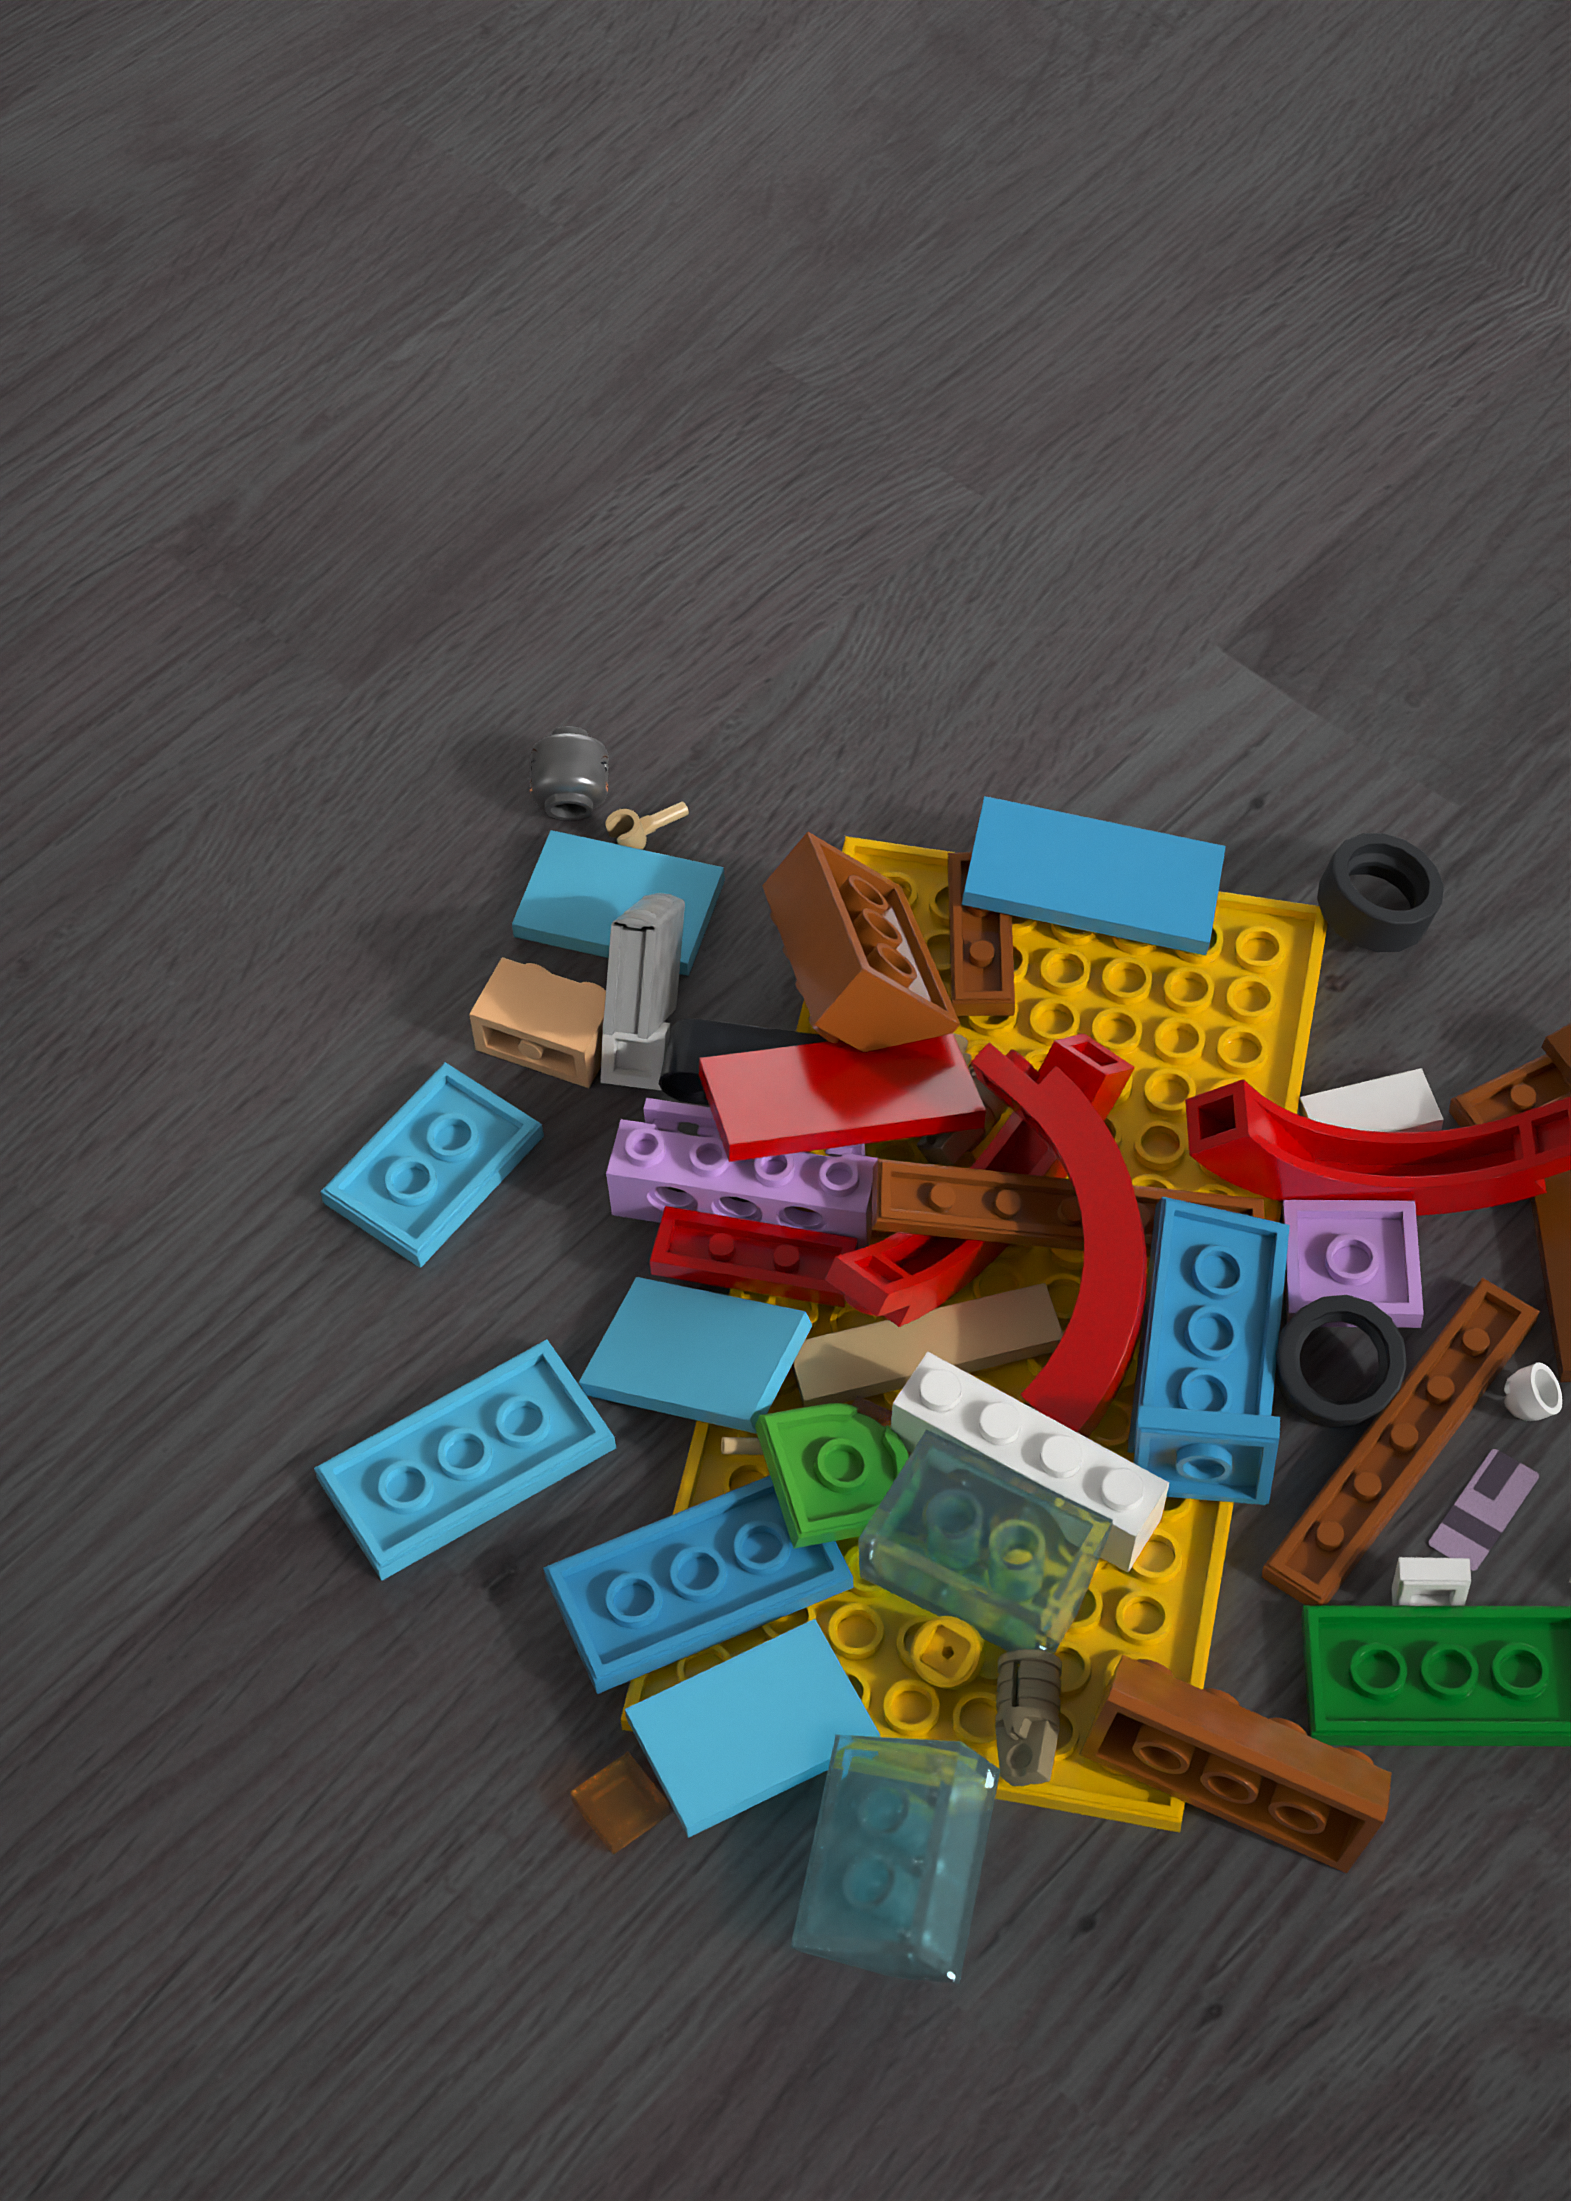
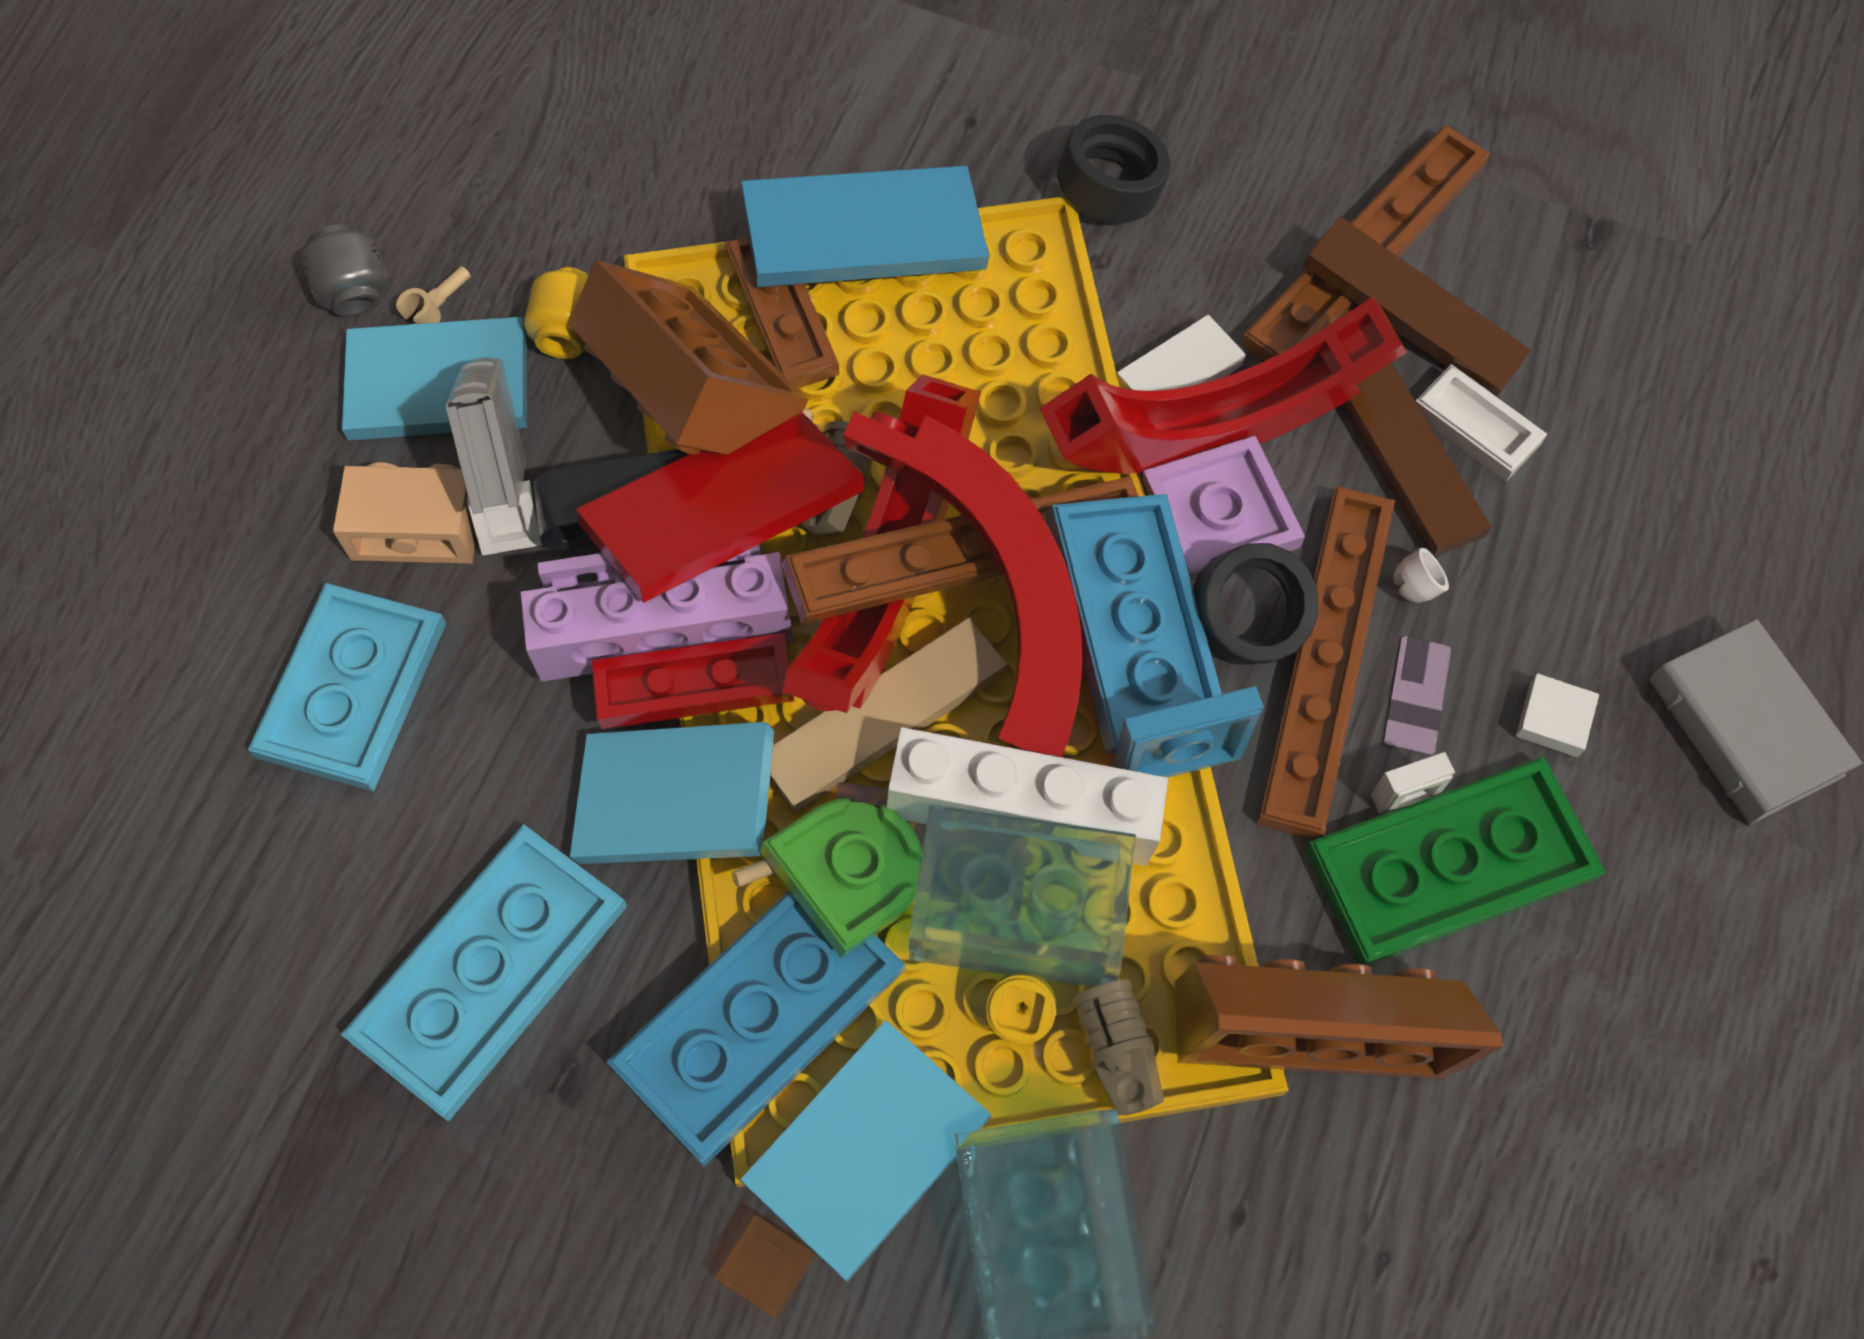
camera: 25 degrees left, 10 degrees up
none -> yellow head [524,267,588,359]

